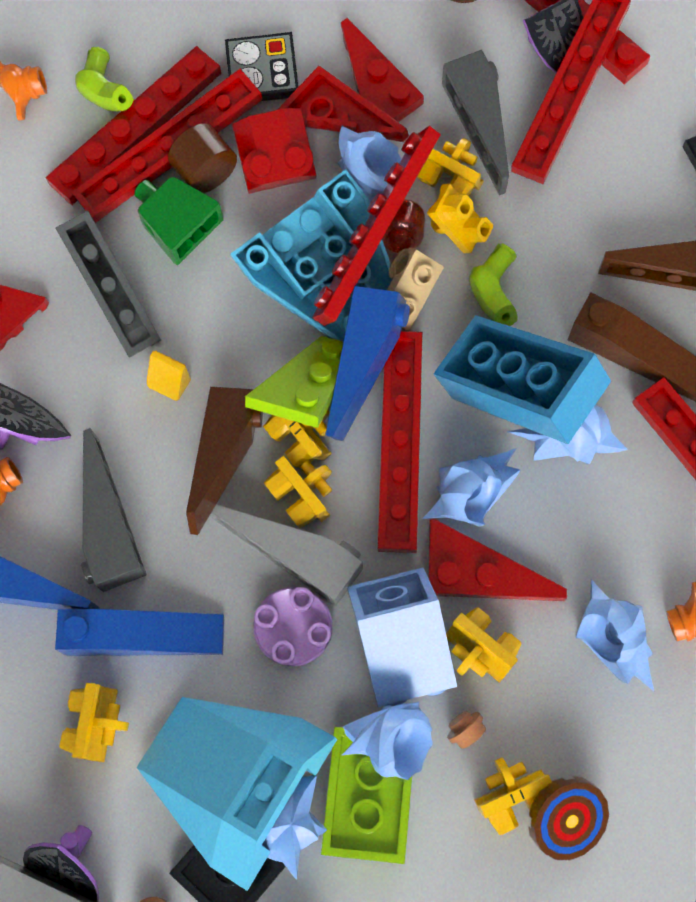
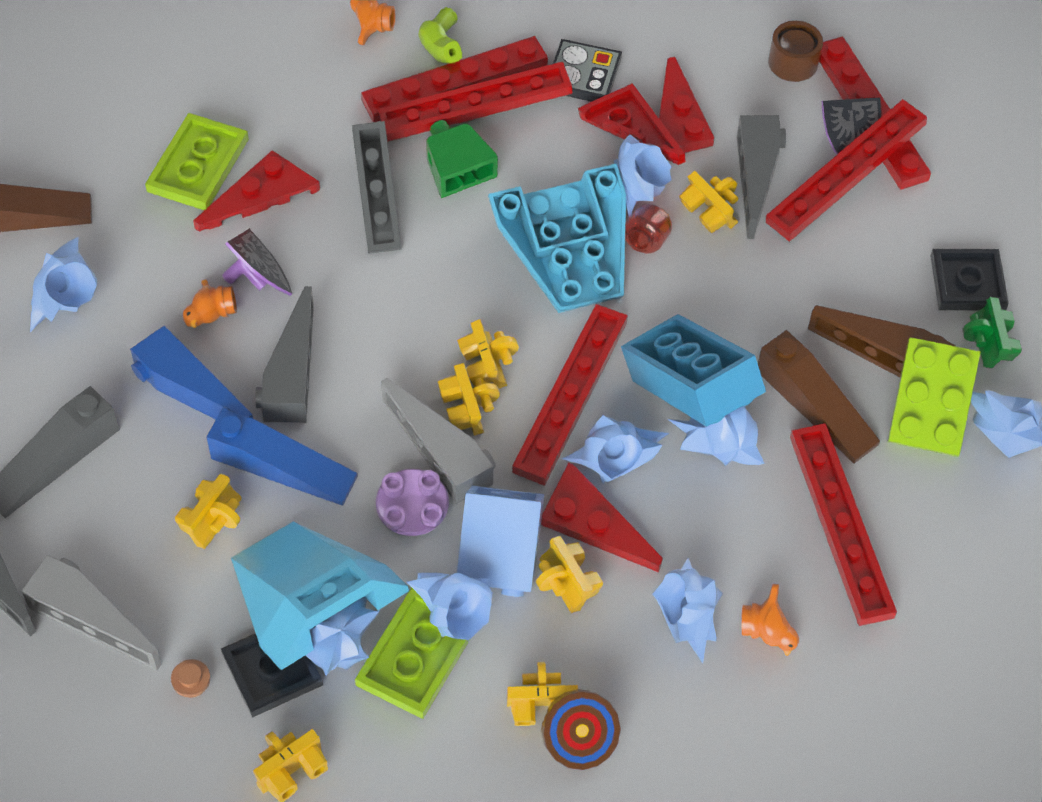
camera: 15 degrees right, 15 degrees down
shield [23,825,100,902] -> none
yellow slope [147,351,191,401] -> none
reddish brown piece [168,124,237,193] -> none
reddish brown slope [186,387,263,535] -> none
red slope [232,108,317,194] -> none
lime wing [245,336,343,428] -> none
red plate [312,126,441,326] -> none
blue slope [325,286,410,441] -> none
tan plate [387,248,444,332] -> none
yellow hips [427,183,493,253] -> none
nougat plate [447,711,486,749] -> none
lime arm [469,243,518,326] -> none

